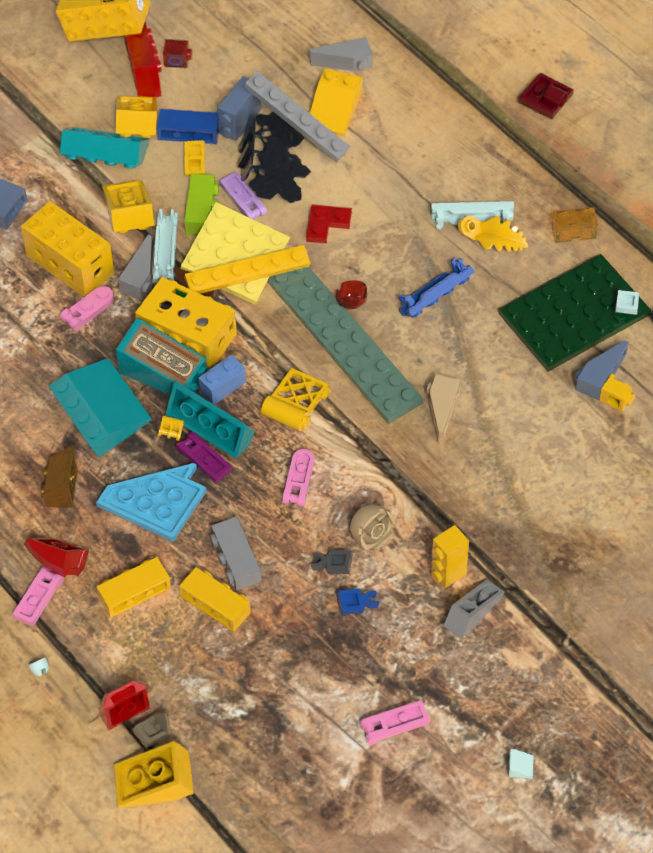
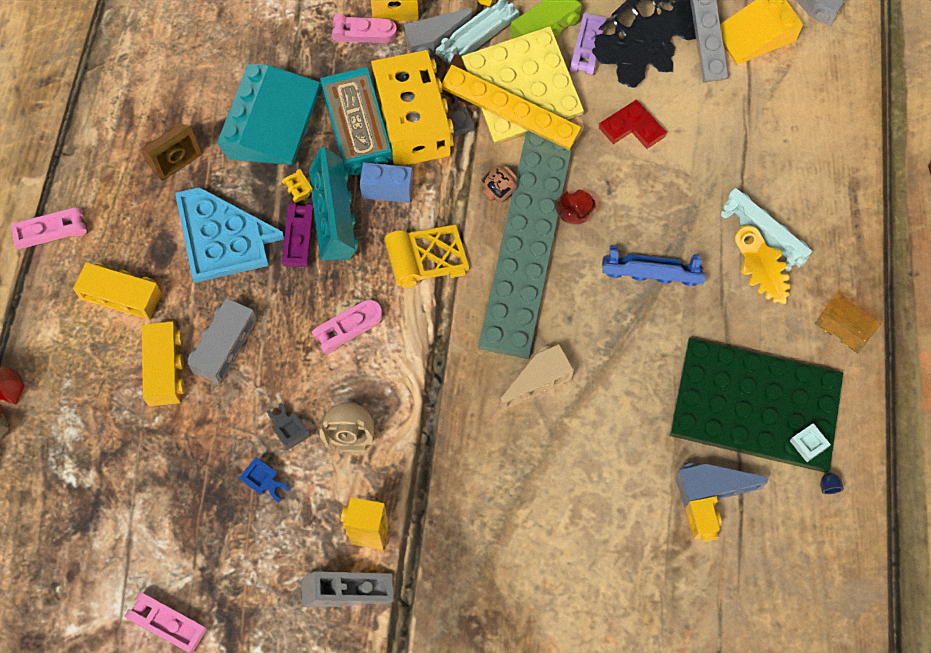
camera: 45 degrees right, 10 degrees up
red slope [24,538,89,577] -> none
none -> nougat head [481,166,518,202]

